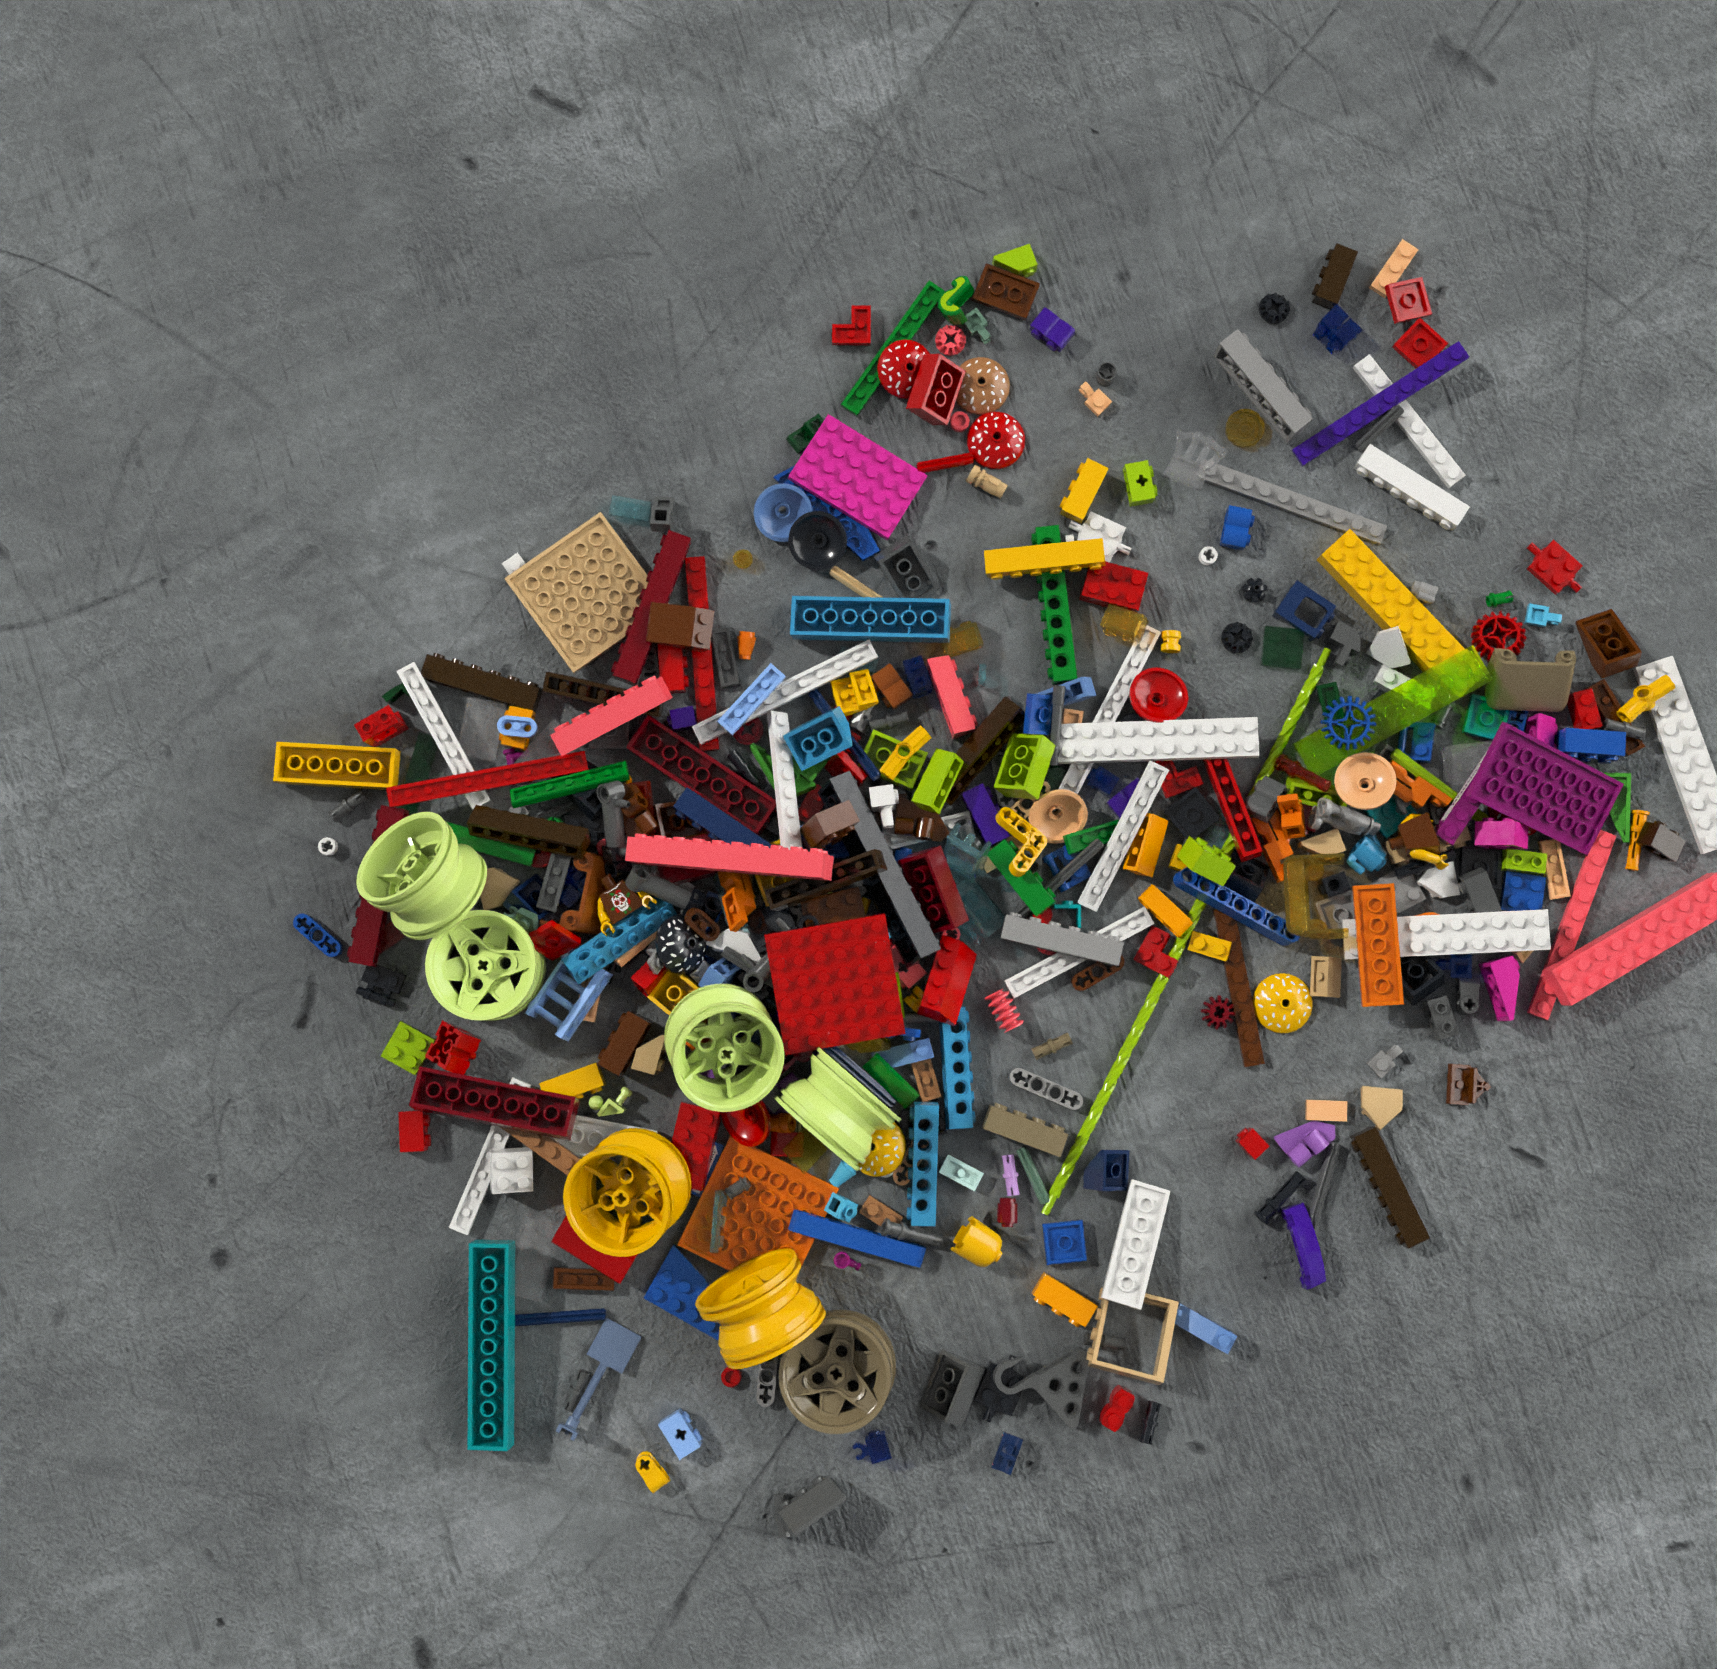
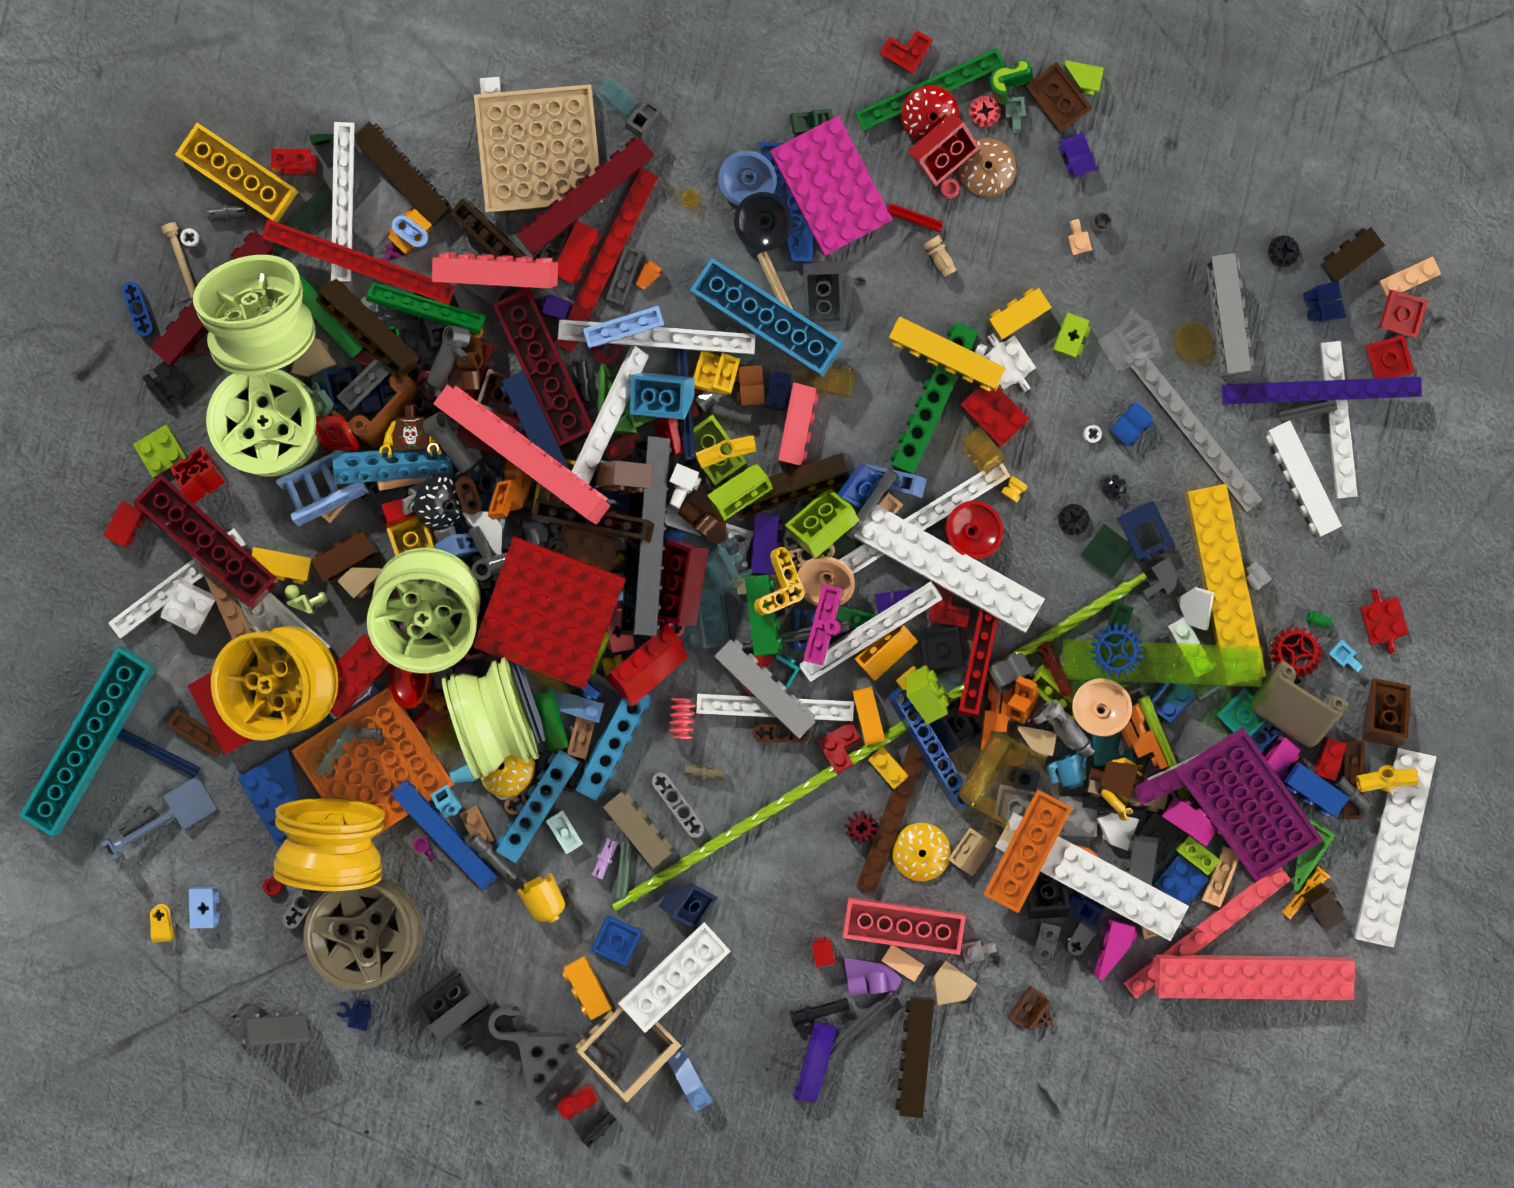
camera: 25 degrees right, 5 degrees up
reddish brown slope [646,602,714,652] -> none
red dish [967,412,1025,470] -> none
clear light blue tile [977,664,987,687] -> none
dark blue hips [991,1432,1023,1475] -> none
dark red brick [997,1197,1018,1227] -> none
clear blue brick [1087,766,1120,797] -> none
none -> tan piece [161,222,196,302]
none -> dark pink hinge [803,584,843,666]
none -> coral brick [842,897,966,955]

